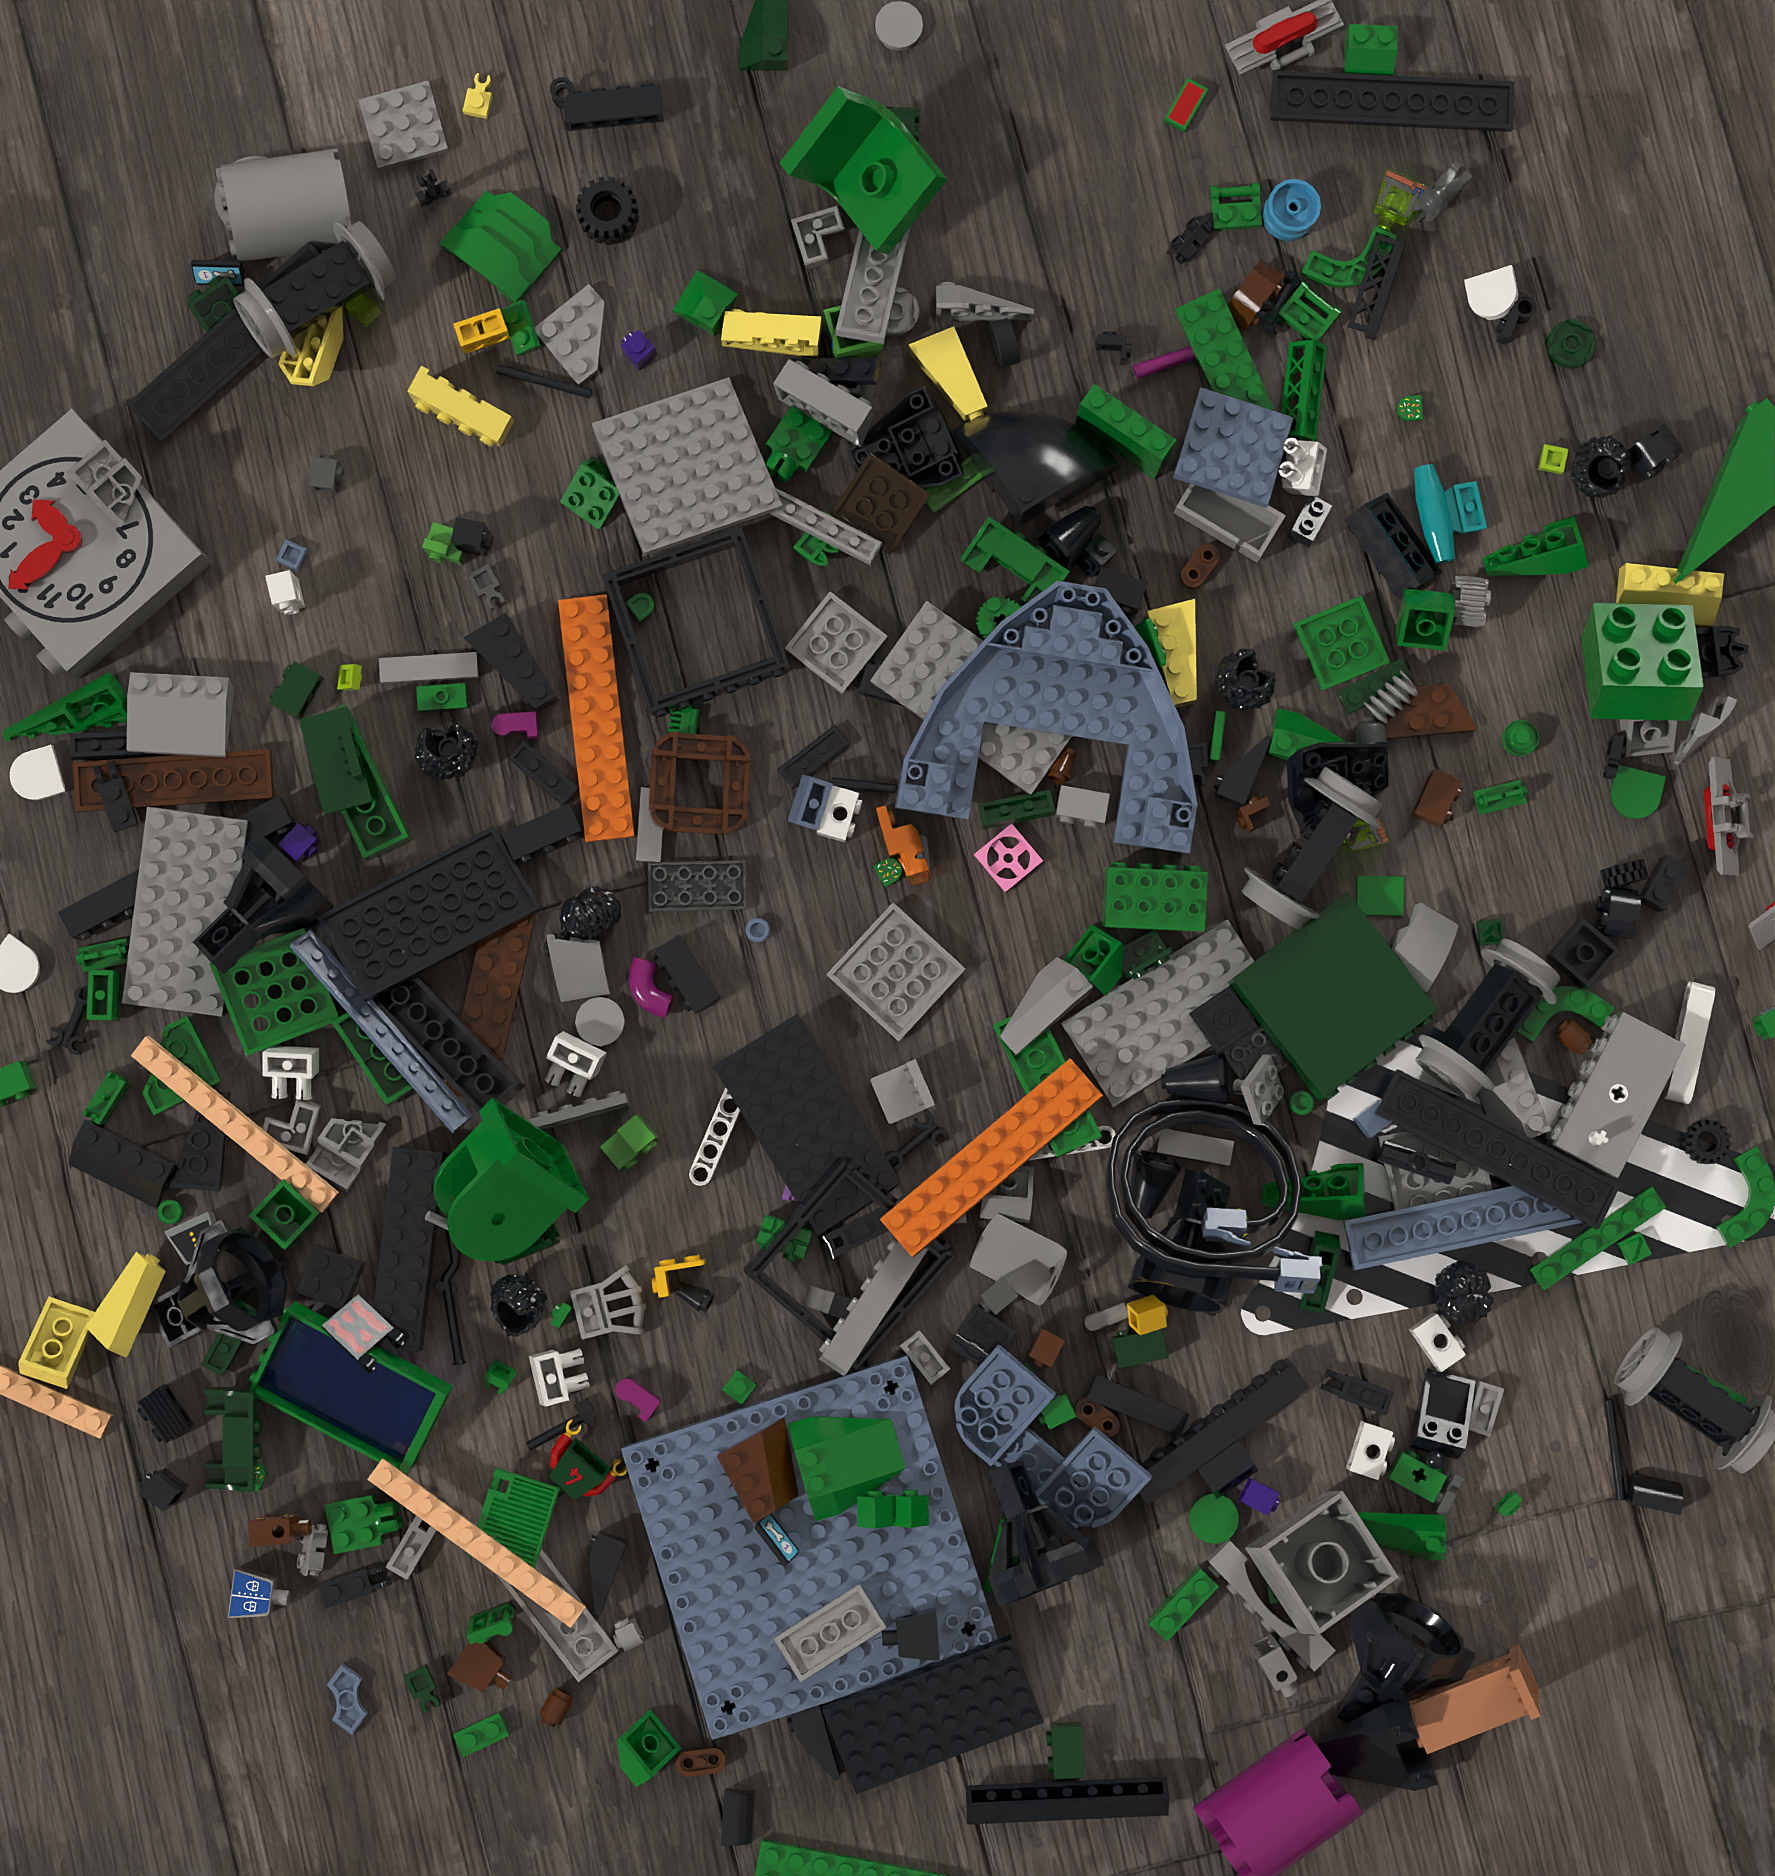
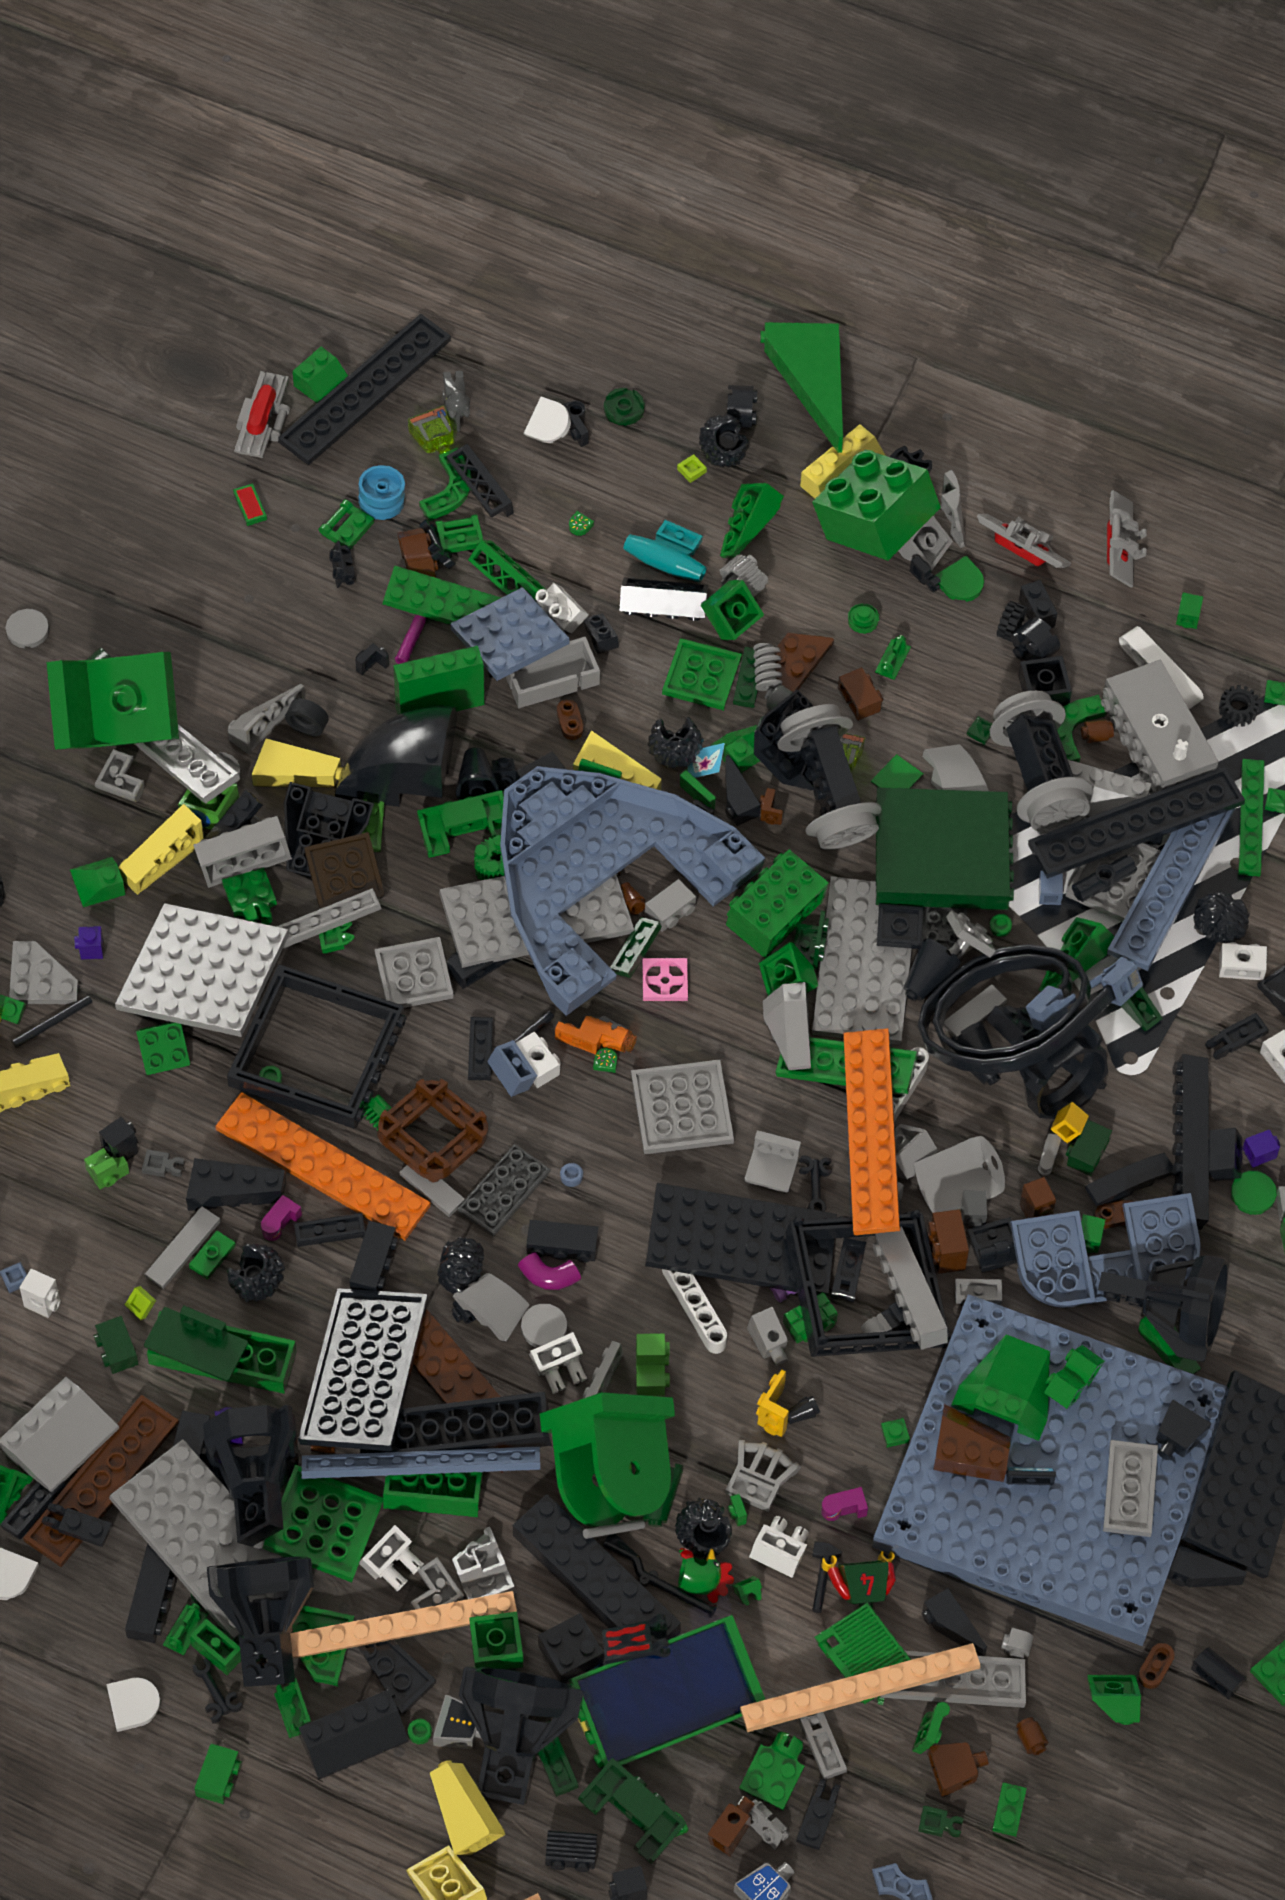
camera: 50 degrees left, 25 degrees down
none -> black plate [207,1556,314,1687]
none -> green piece [678,1548,734,1603]
none -> sticker [687,743,725,778]
none -> light grey torso [747,1307,788,1366]
none -> reddish brown brick [927,1209,969,1274]

